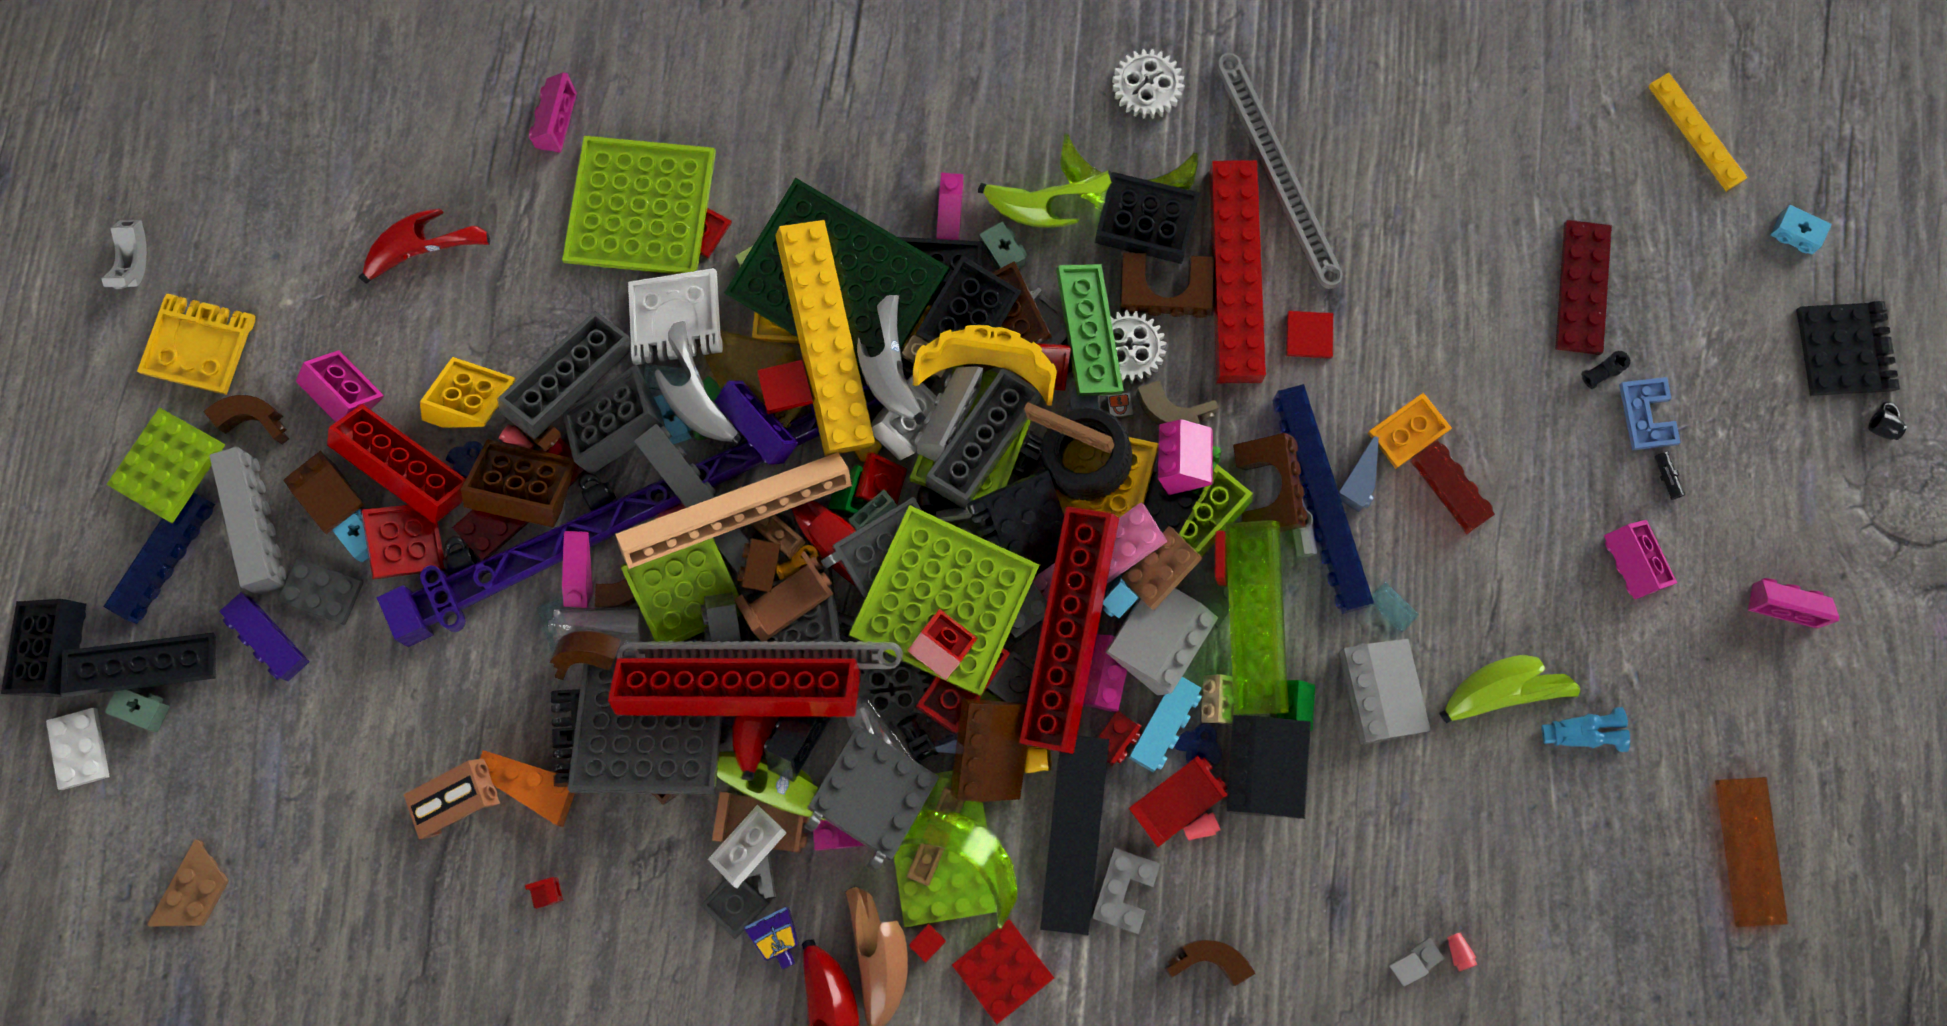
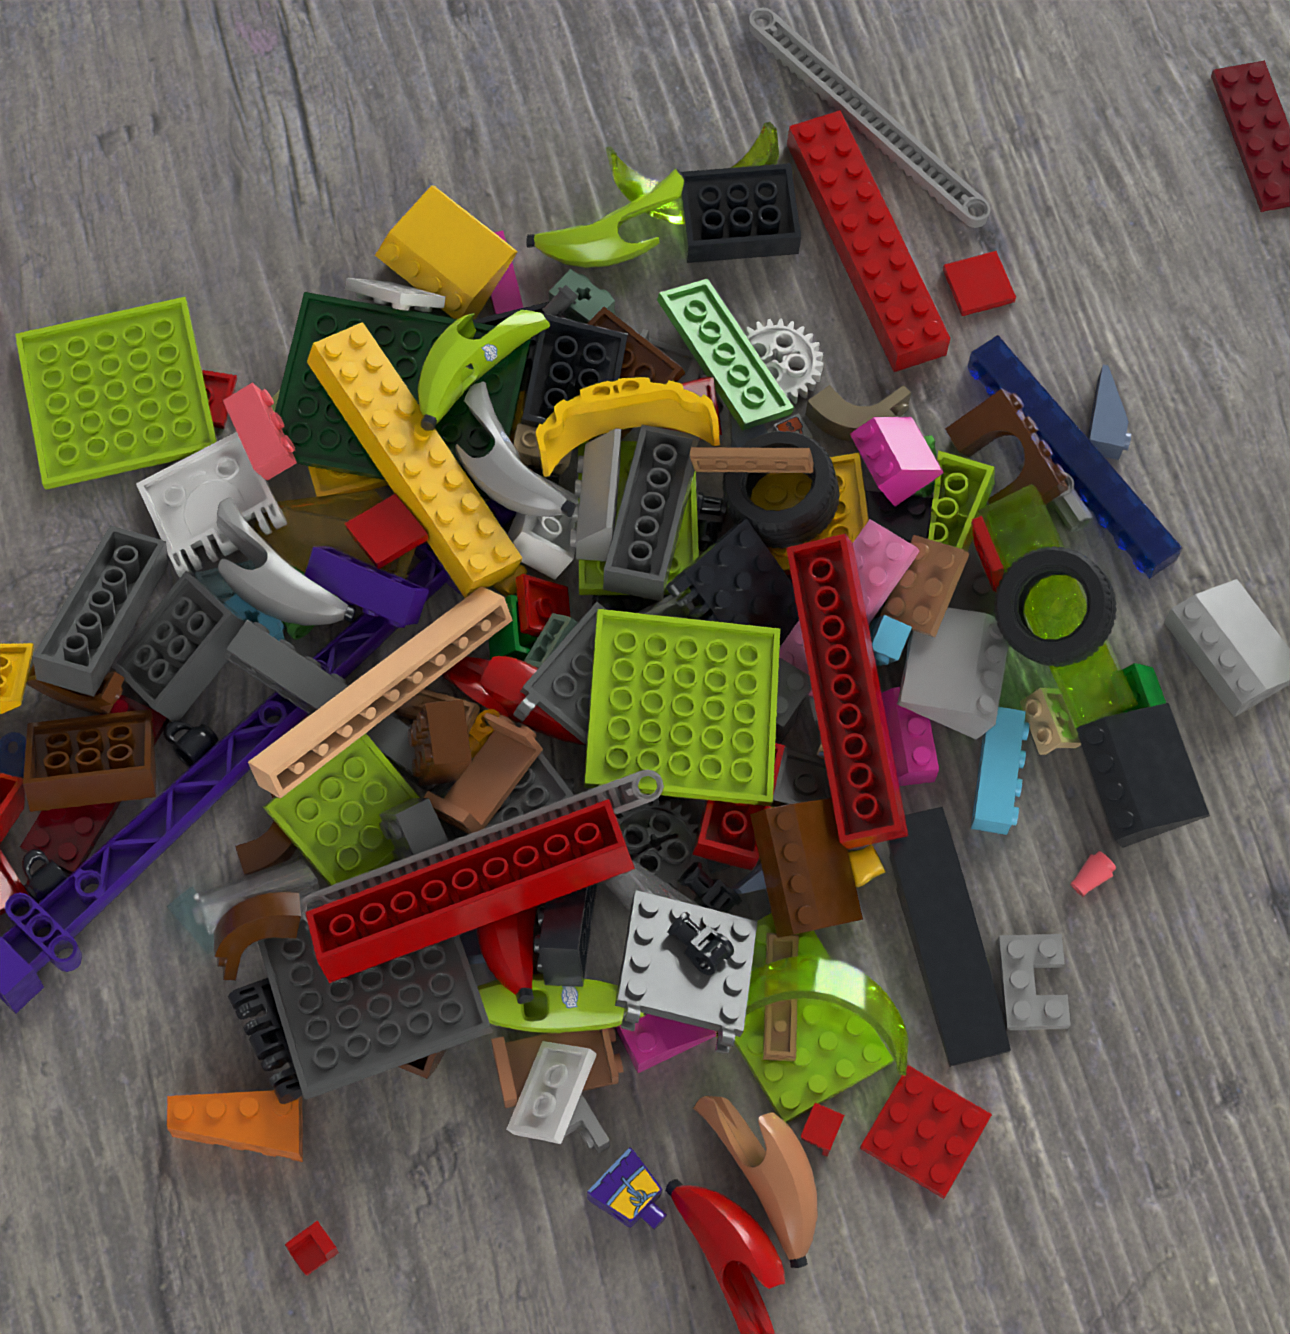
camera: 25 degrees left, 10 degrees down
nougat panel [404,759,500,840] -> none
coral cone [499,425,535,449] -> none
dark pink slope [562,531,593,608] -> none
dark grey tile [700,878,769,939] -> none
red slope [907,609,978,680] -> none
red bracket [1098,711,1142,766] -> none
white gear [1112,49,1184,119] -> none
reddish brown arch [1120,253,1214,318] -> none
red panel [1128,756,1228,847] -> none
reddish brown arch [1164,940,1256,986] -> none
clear blue plate [1175,724,1222,765] -> none
light orange plate [1368,392,1452,469] -> none
clear light blue tile [1368,582,1419,632] -> none
clear red brick [1410,440,1495,534] -> none
none -> coral brick [223,382,297,481]
none -> white plate [345,278,446,312]
none -> yellow slope [375,185,518,320]
none -> lime piece [417,310,550,431]
none -> dark grey pin [542,285,578,317]
none -> black connector [667,912,734,975]
none -> black tyre [994,546,1117,667]

